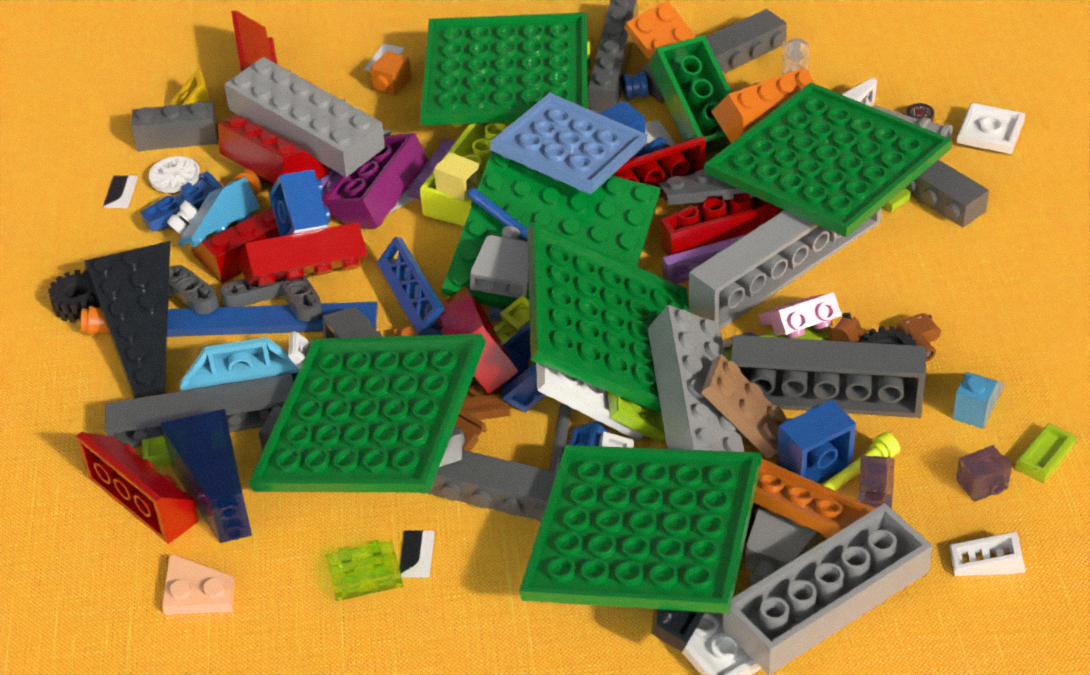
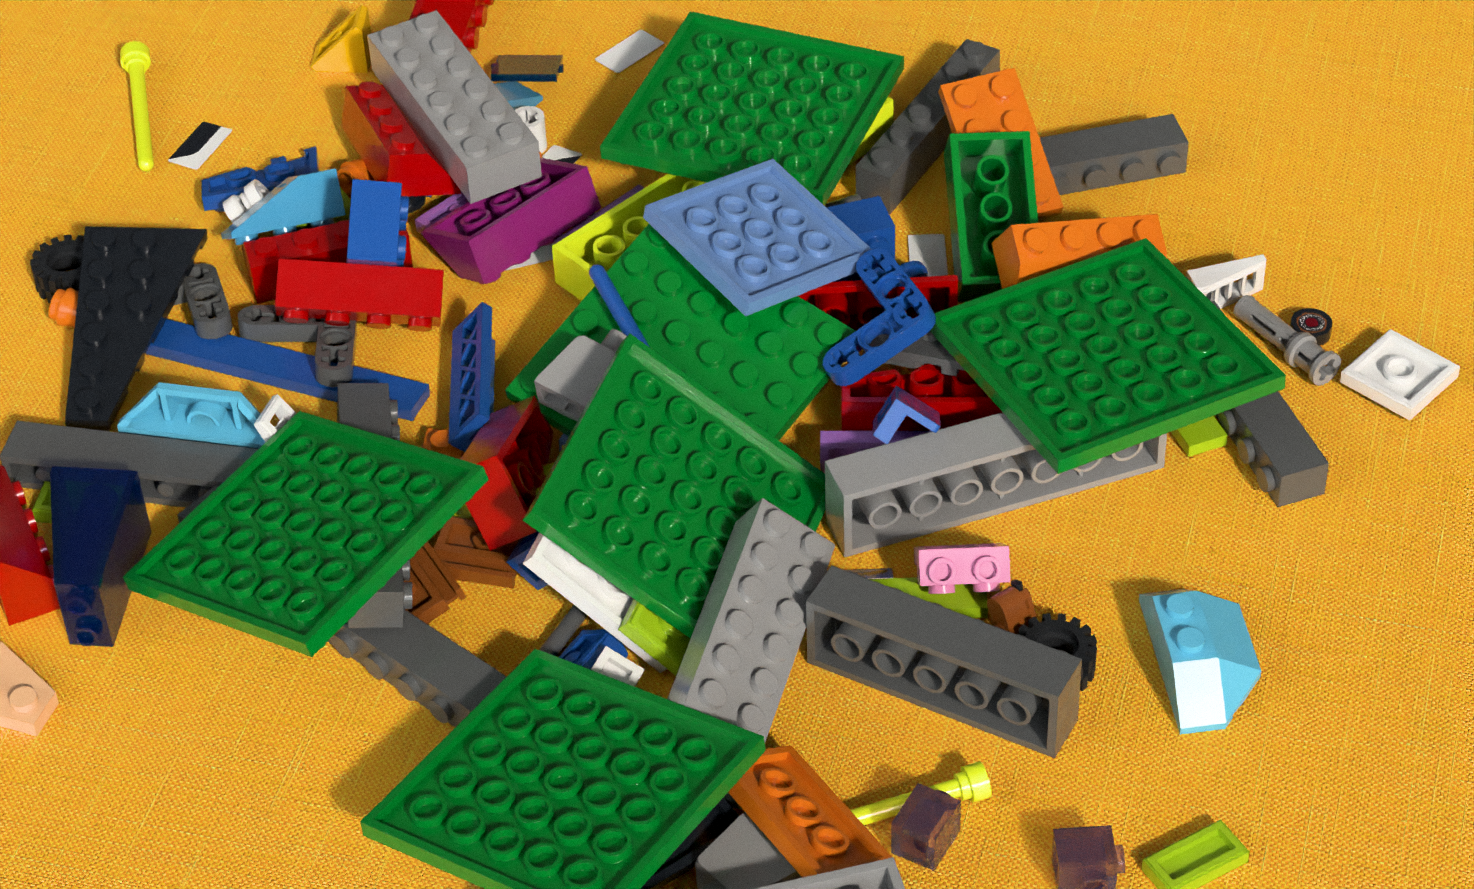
camera: 20 degrees right, 0 degrees up
dark grey brick [131,102,218,151] -> none
white wheel [148,156,201,193] -> none
clear neon green plate [326,540,403,601] -> none
orange brick [370,51,412,96] -> none
sticker [399,531,435,577] -> none
light yellow brick [434,152,480,202] -> none
blue wheel [622,71,648,101] -> none
medium nougat plate [701,354,787,459] -> none
blue brick [777,399,856,484] -> none
clear hips [782,38,810,75] -> none
dark orange piece [895,313,941,362] -> none
dark azure slope [953,372,1004,429] -> none
none -> neon yellow piece [120,41,154,172]
none -> piece [491,55,564,82]
none -> blue beam [823,248,936,386]
none -> panel [873,385,941,444]
none -> medium azure wedge [1139,589,1261,735]

